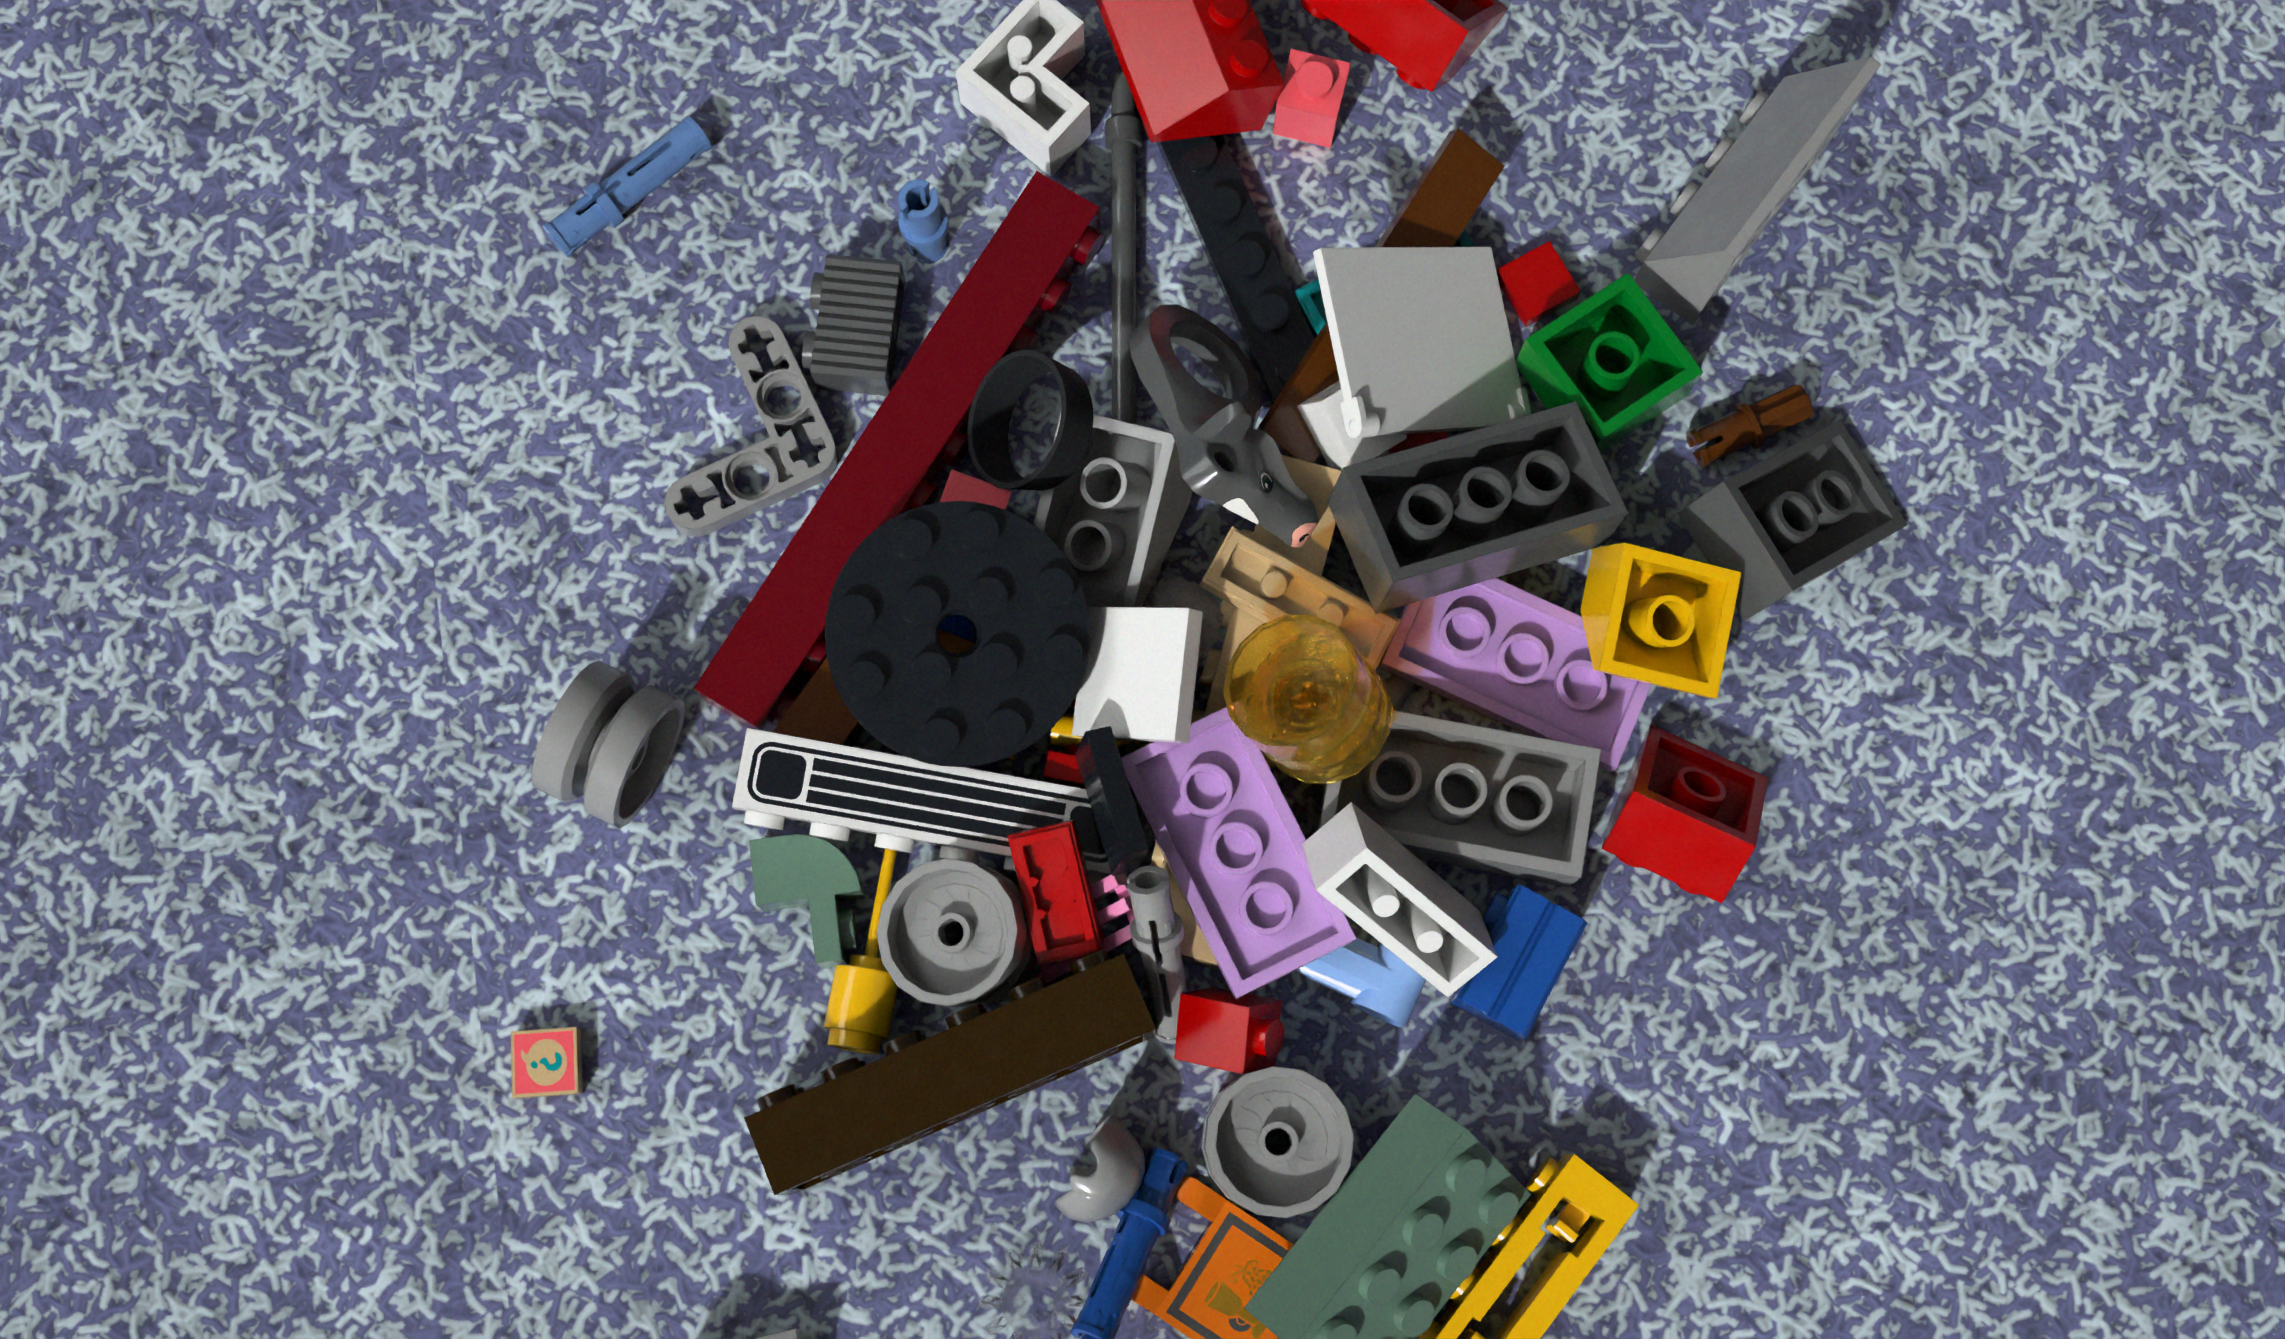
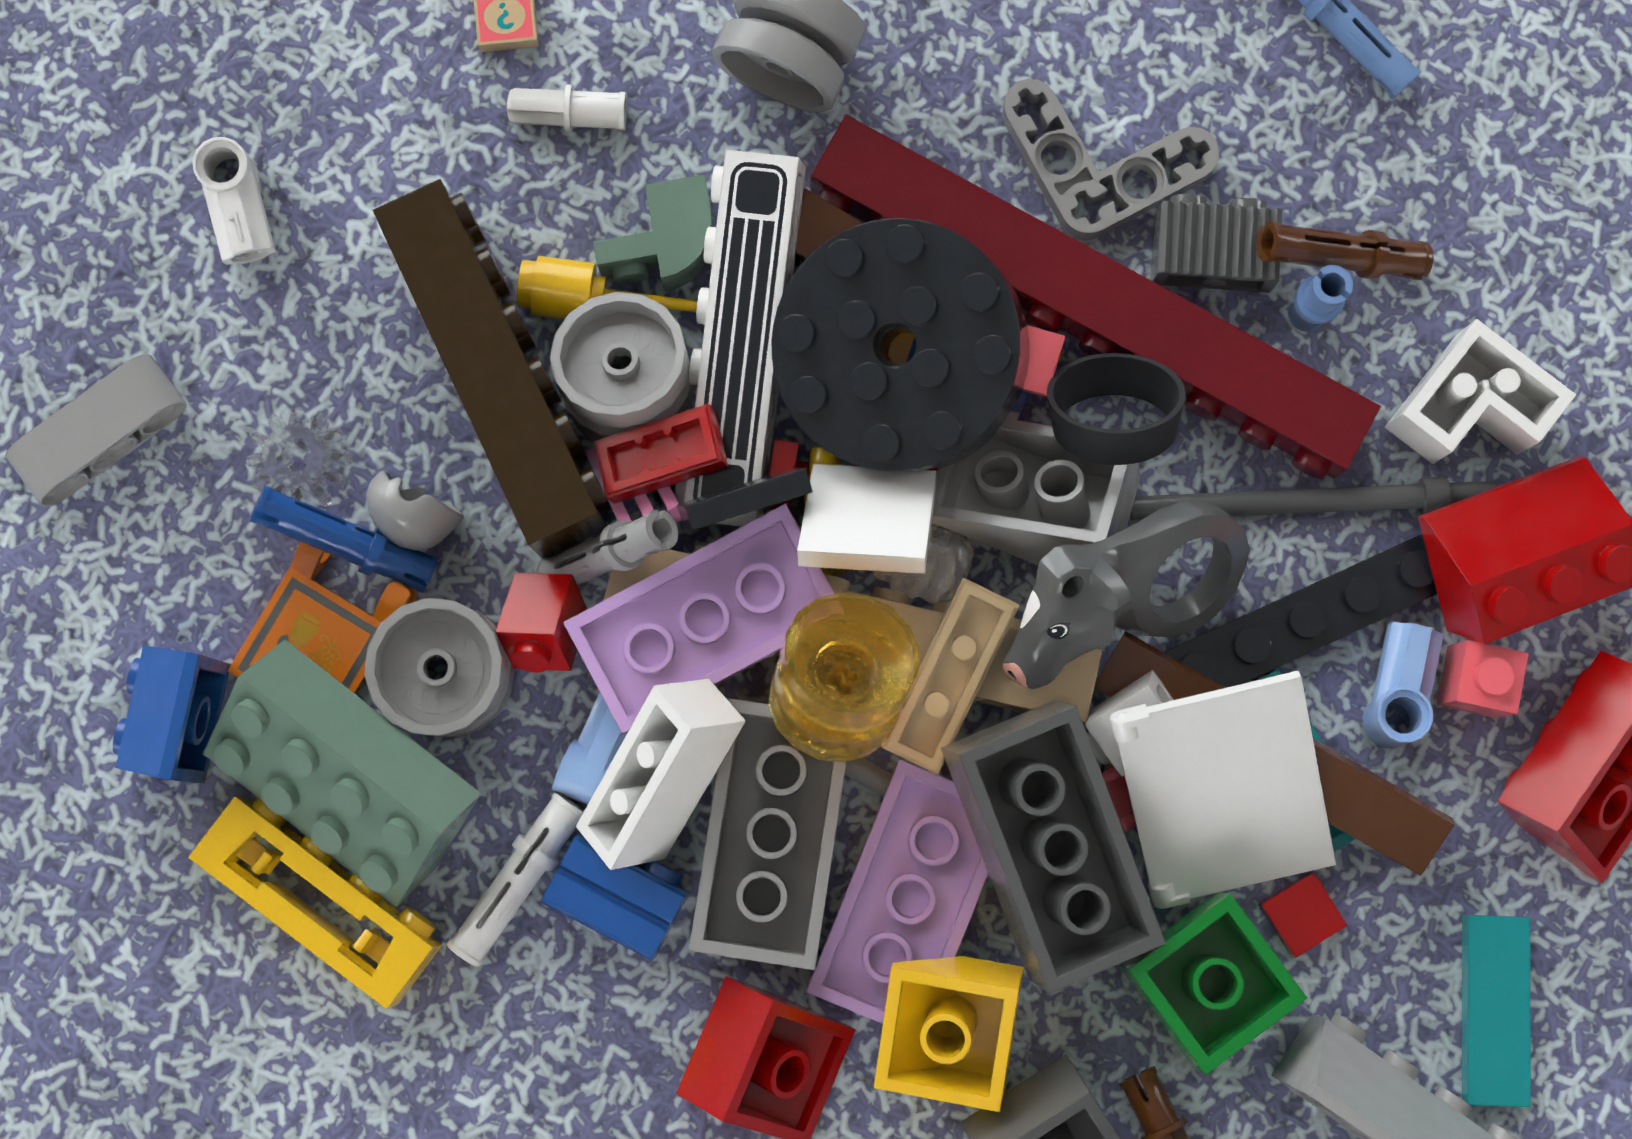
camera: 90 degrees right, 5 degrees up
none -> white pin [446,791,584,967]
none -> white axle [507,84,627,133]
none -> reddish brown pin [1256,221,1434,280]
none -> light blue piece [1363,621,1444,748]
none -> teal tile [1462,914,1531,1107]

